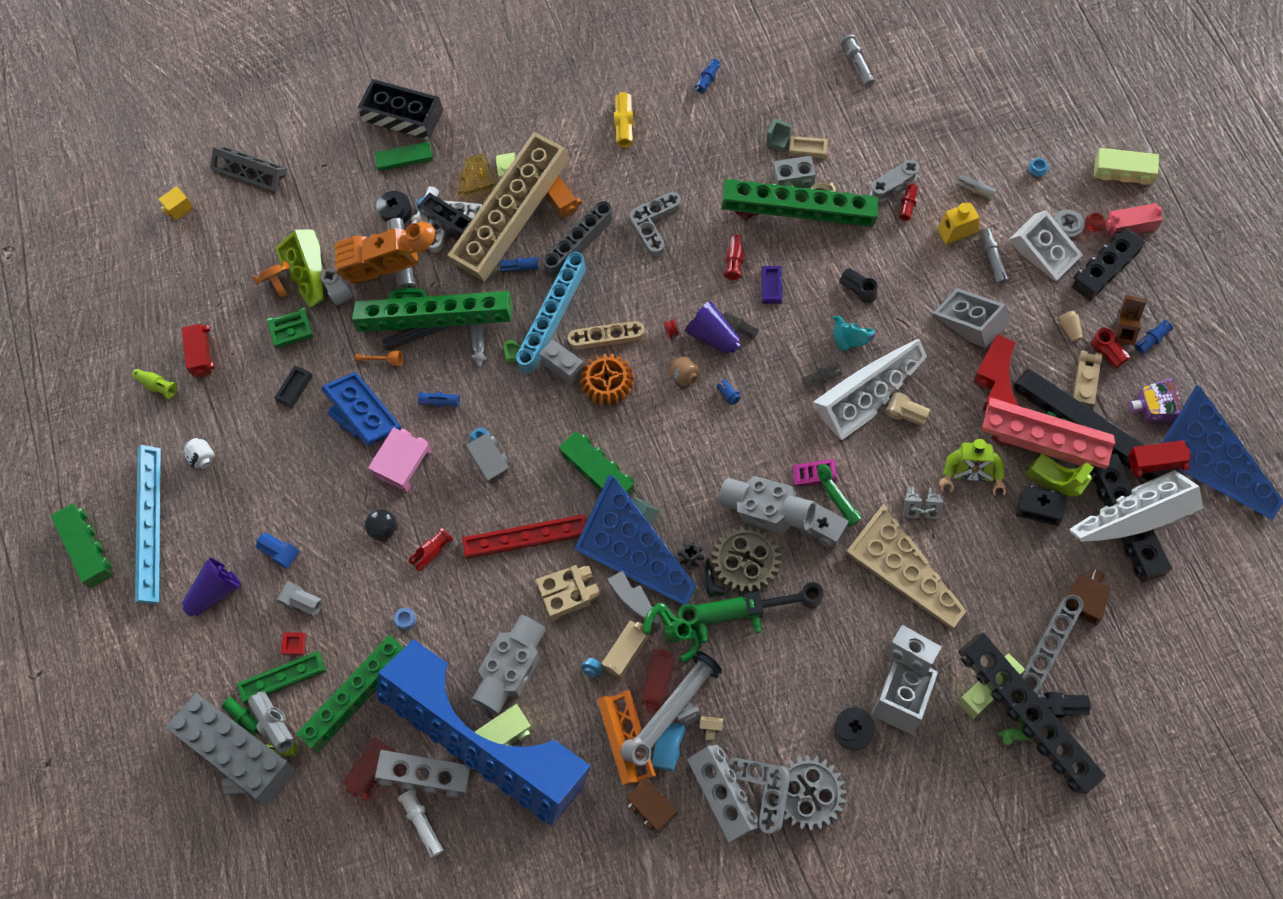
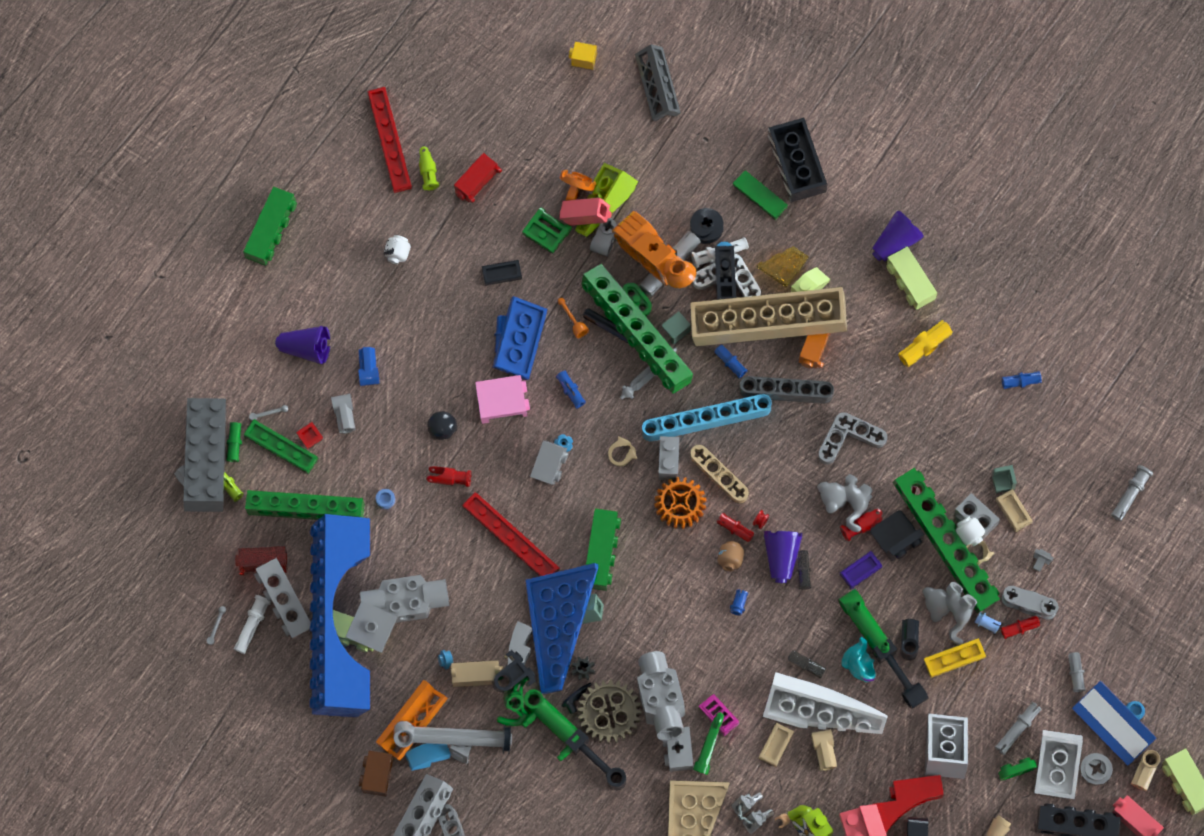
camera: 50 degrees right, 5 degrees up
medium azure plate [135,445,161,605] -> none
light grey piece [248,692,294,753] -> none
bright green tile [503,340,521,364] -> none
tan hips [536,565,600,622] -> none
clear red brick [641,649,675,711] -> none
tan tile [700,716,723,741] -> none
yellow torso [937,203,980,245] -> none
clear red plate [1085,212,1105,232] -> none
none -> light grey hinge [206,606,226,645]
none -> light grey hinge [249,405,288,421]
none -> light grey plate [346,601,398,653]
none -> red tile [367,87,412,193]
none -> black pin [492,650,536,693]
none -> coral brick [560,198,612,226]
none -> tan piece [608,436,637,466]
none -> sand green panel [662,311,691,344]
none -> red axle [717,513,754,542]
none -> tan tile [758,723,794,767]
none -> light grey animal [817,474,873,532]
none -> piece [838,589,929,709]
none -> black bracket [870,510,925,562]
none -> dark purple cone [872,211,924,262]
none -> yellowish green brick [886,246,937,310]
none -> light grey animal [922,582,977,646]
none -> yellow plate [923,638,986,678]
none -> white head [956,516,985,546]
none -> light blue pin [975,612,1001,634]
none -> green plate [998,757,1038,781]
none -> light grey brick [1033,549,1054,572]
none -> tile [1072,681,1157,766]
none -> tan piece [1131,750,1160,791]

